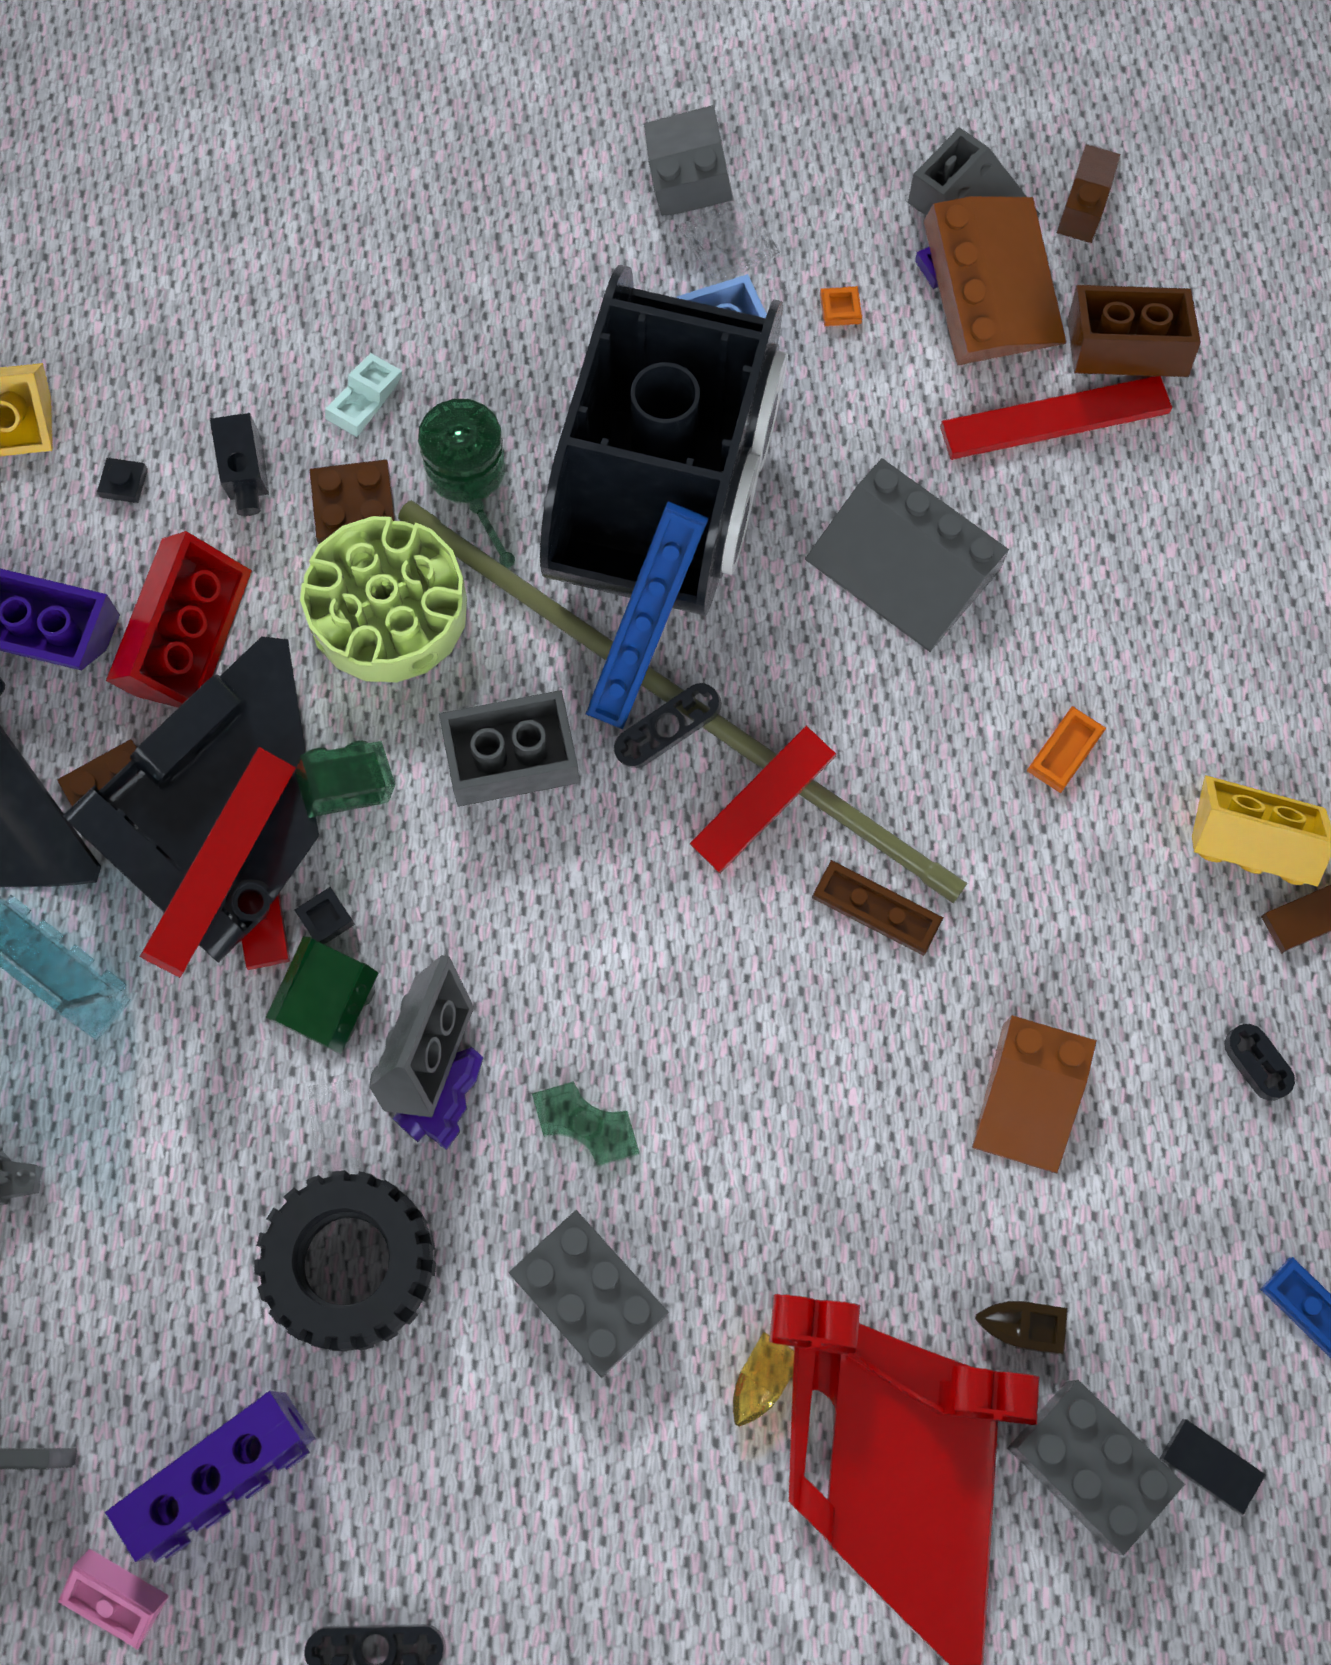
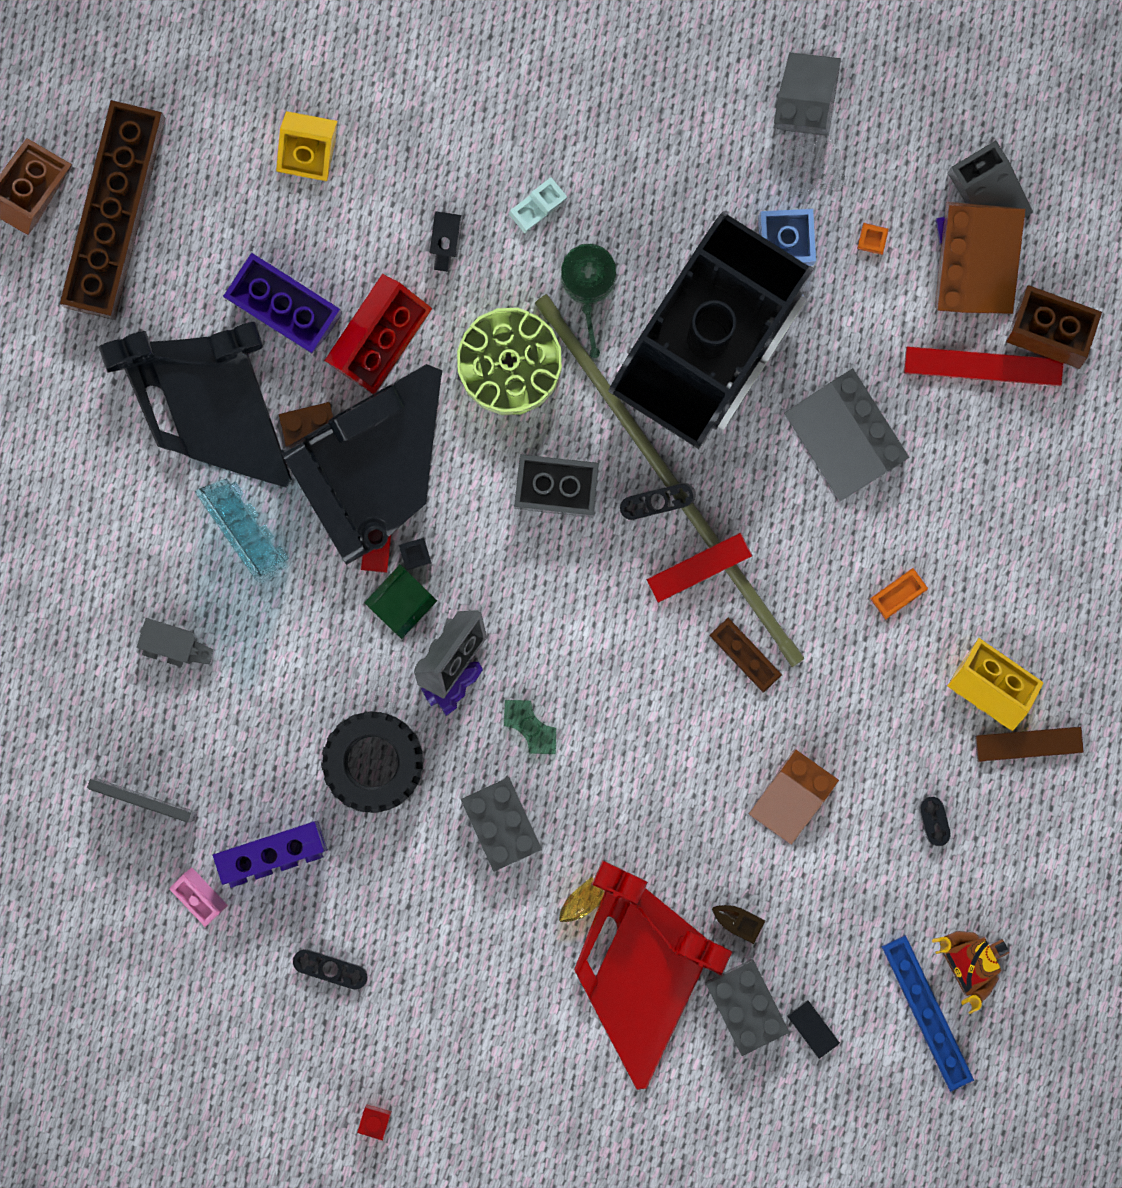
camera: 20 degrees right, 15 degrees up
black plate [97,457,148,503] -> none
red tile [139,747,296,978] -> none
clear green brick [295,740,396,818] -> none
reddish brown plate [309,459,395,544] -> none
blue tile [586,501,708,730] -> none
reddish brown slope [1056,144,1121,244] -> none

